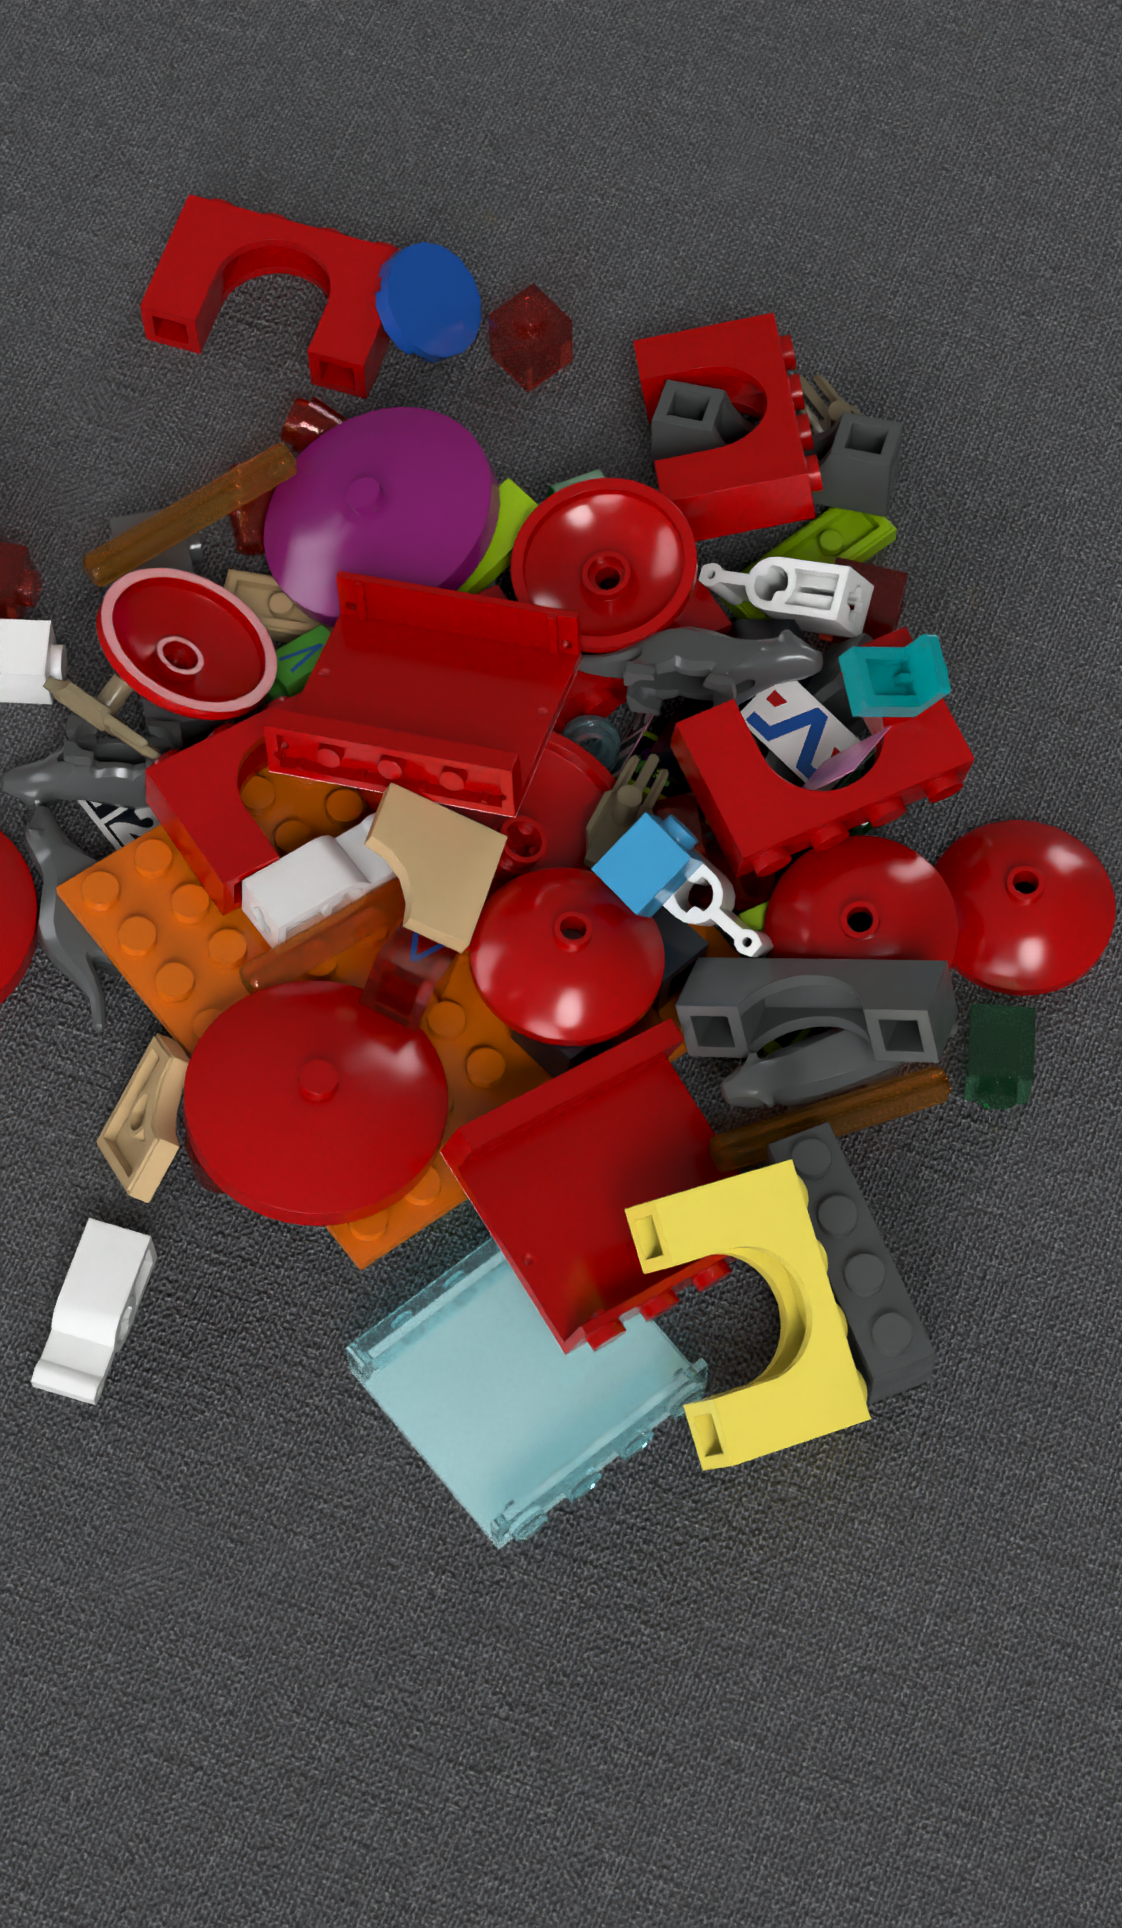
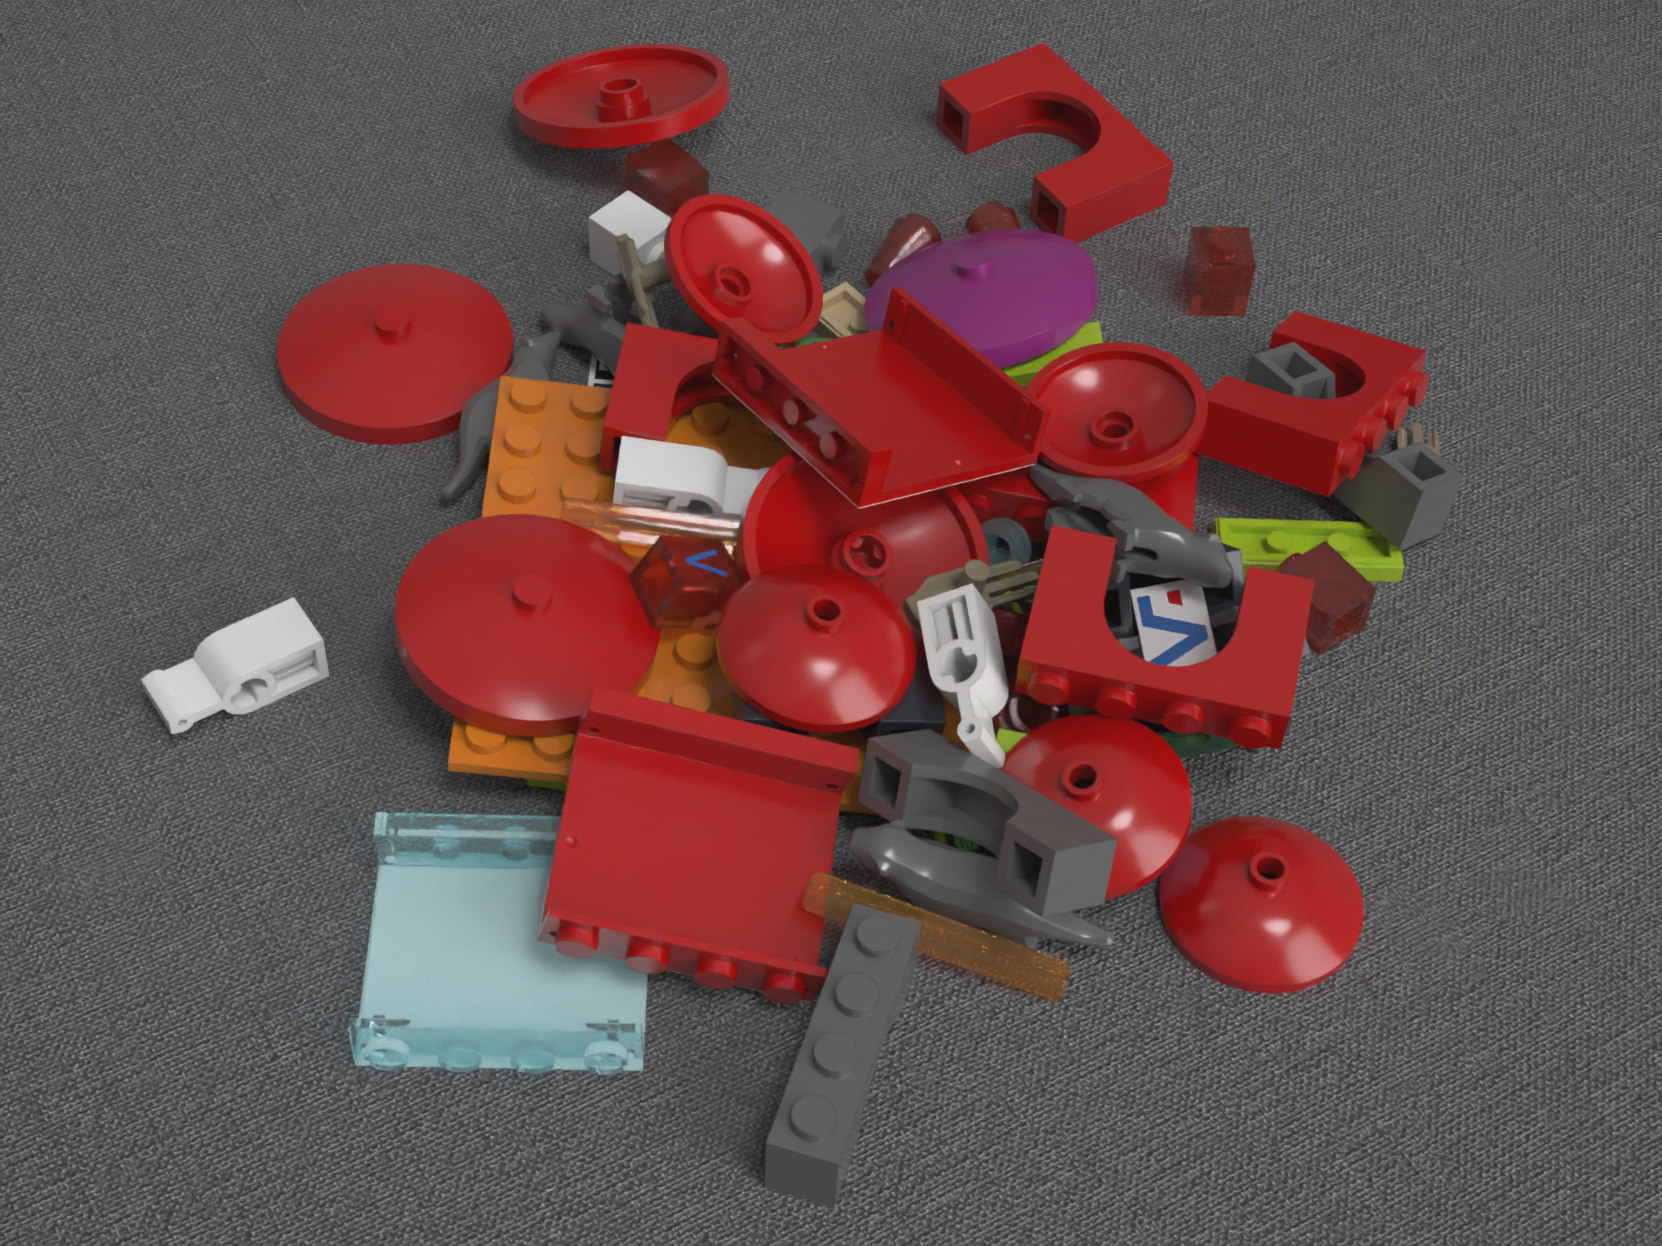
camera: 35 degrees right, 15 degrees down
clear orange axle [82,443,297,587] -> none
tan tile [96,1033,190,1204] -> none
tan tile [364,782,508,953] -> none
blue tile [376,242,482,363] -> none
dark azure brick [591,812,704,918] -> none
light yellow arch [624,1159,871,1471] -> none
white piece [699,557,874,638] -> none
bright pink sticker [801,726,891,790] -> none
teal bracket [838,634,951,717] -> none
clear green brick [963,1003,1036,1109] -> none

